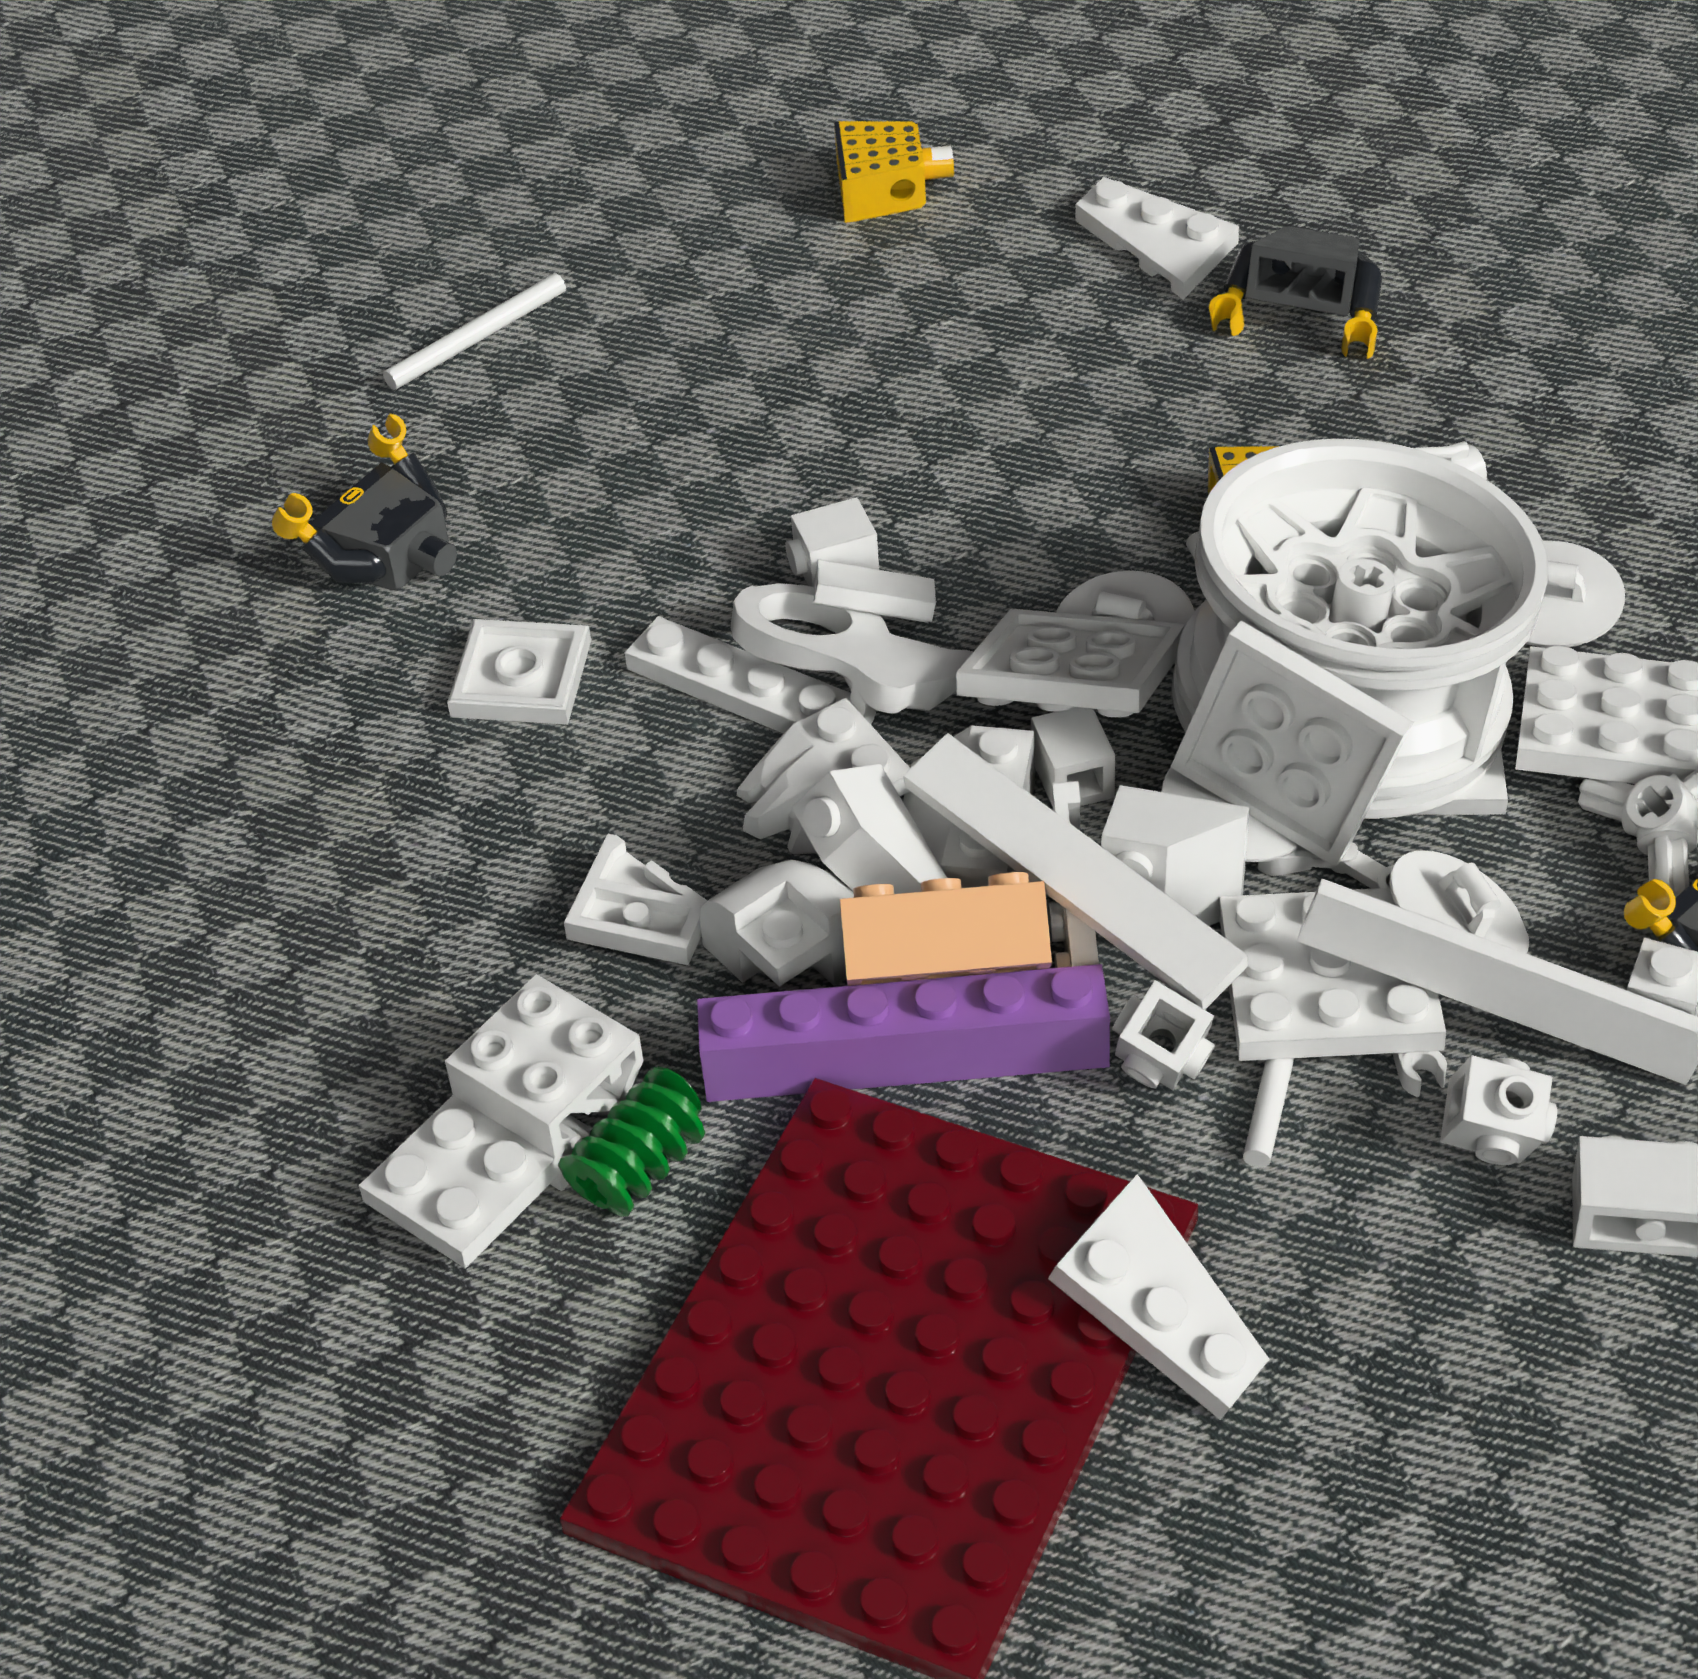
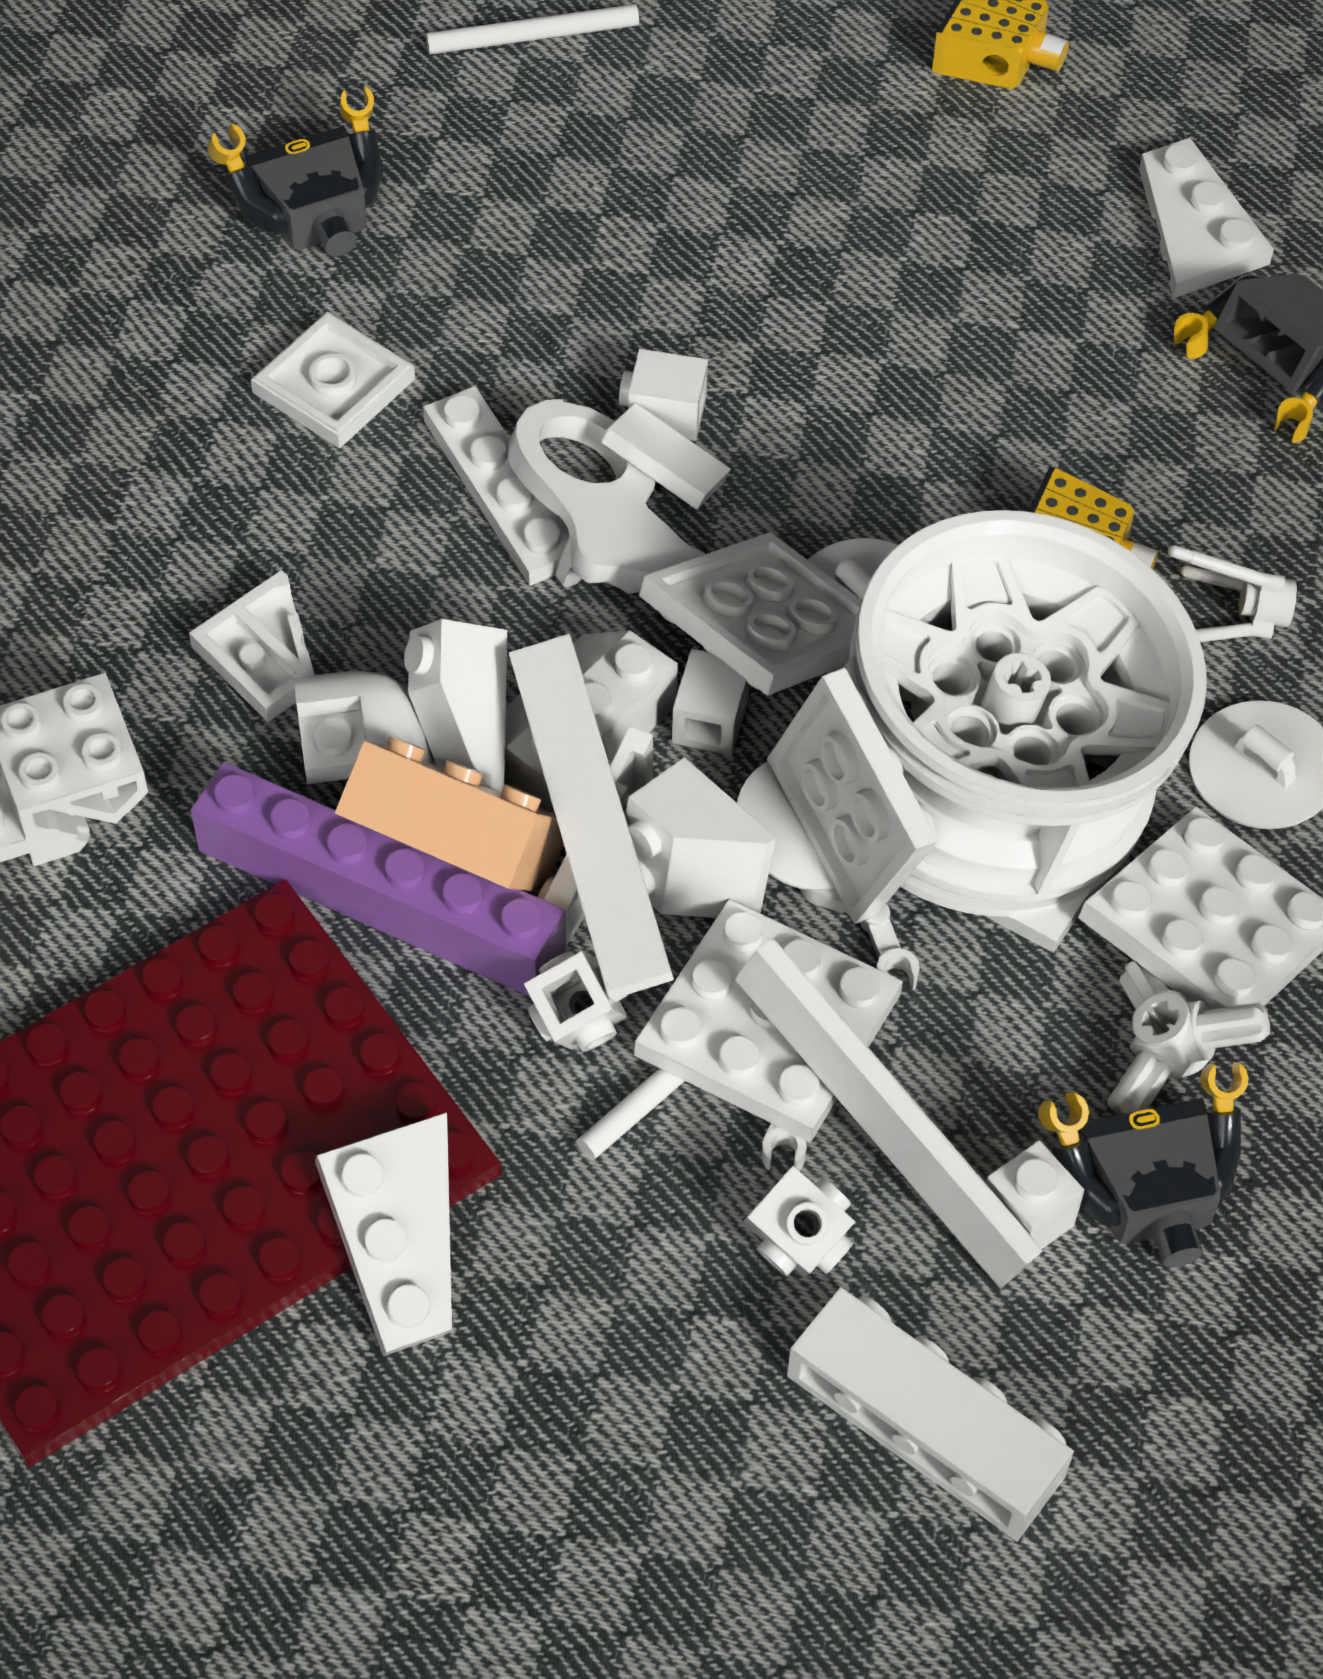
camera: 25 degrees right, 10 degrees up
green piece [558,1066,705,1217] -> none
white plate [736,698,910,854] -> none
white shield [1390,850,1529,954] -> none

